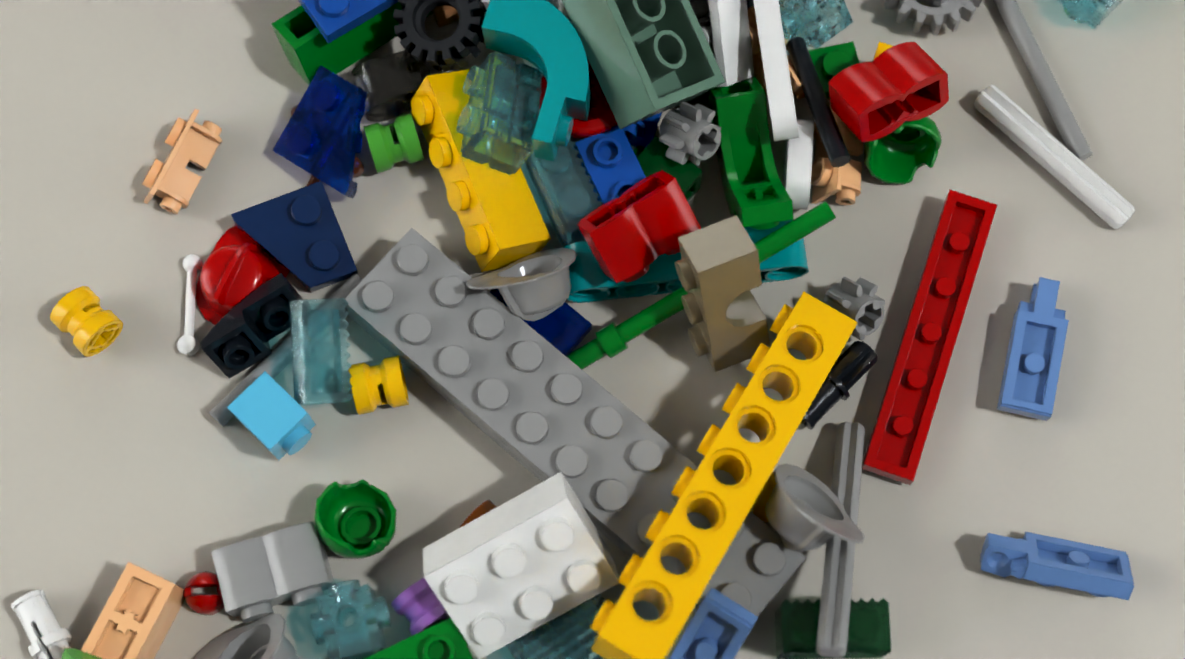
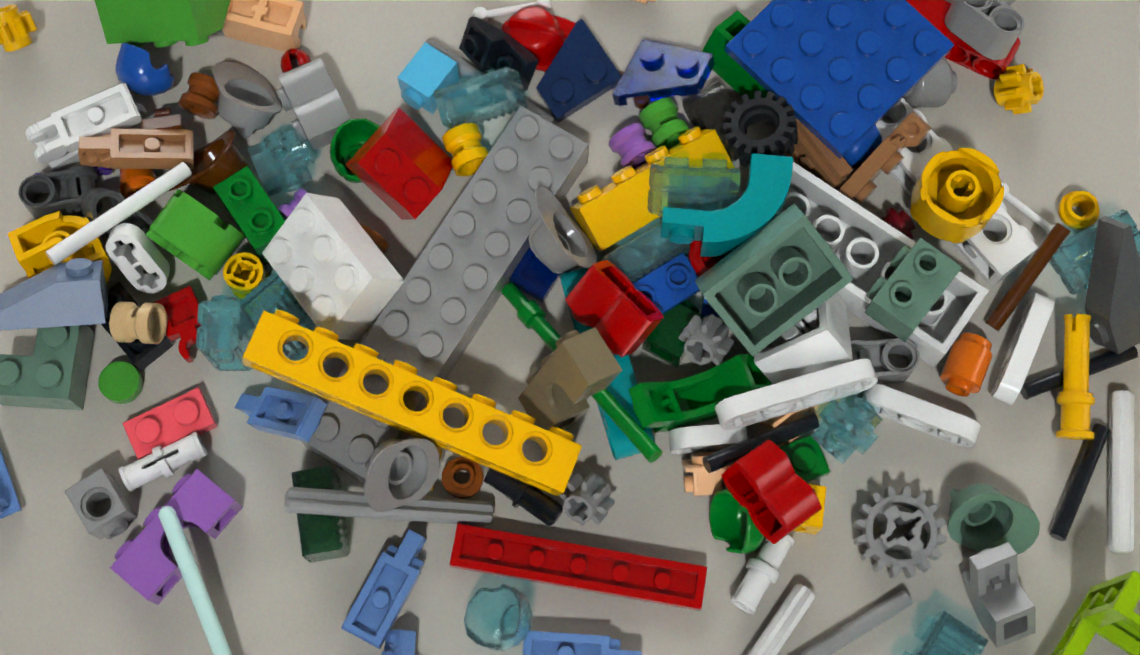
camera: 80 degrees right, 0 degrees up
none -> medium blue hinge [341,529,426,649]
none -> red slope [345,107,453,220]
none -> dark orange plate [442,457,484,499]
none -> clear light blue hair [464,584,533,651]
none -> medium lavender wheel [608,123,657,169]
none -> white pin [730,535,795,614]

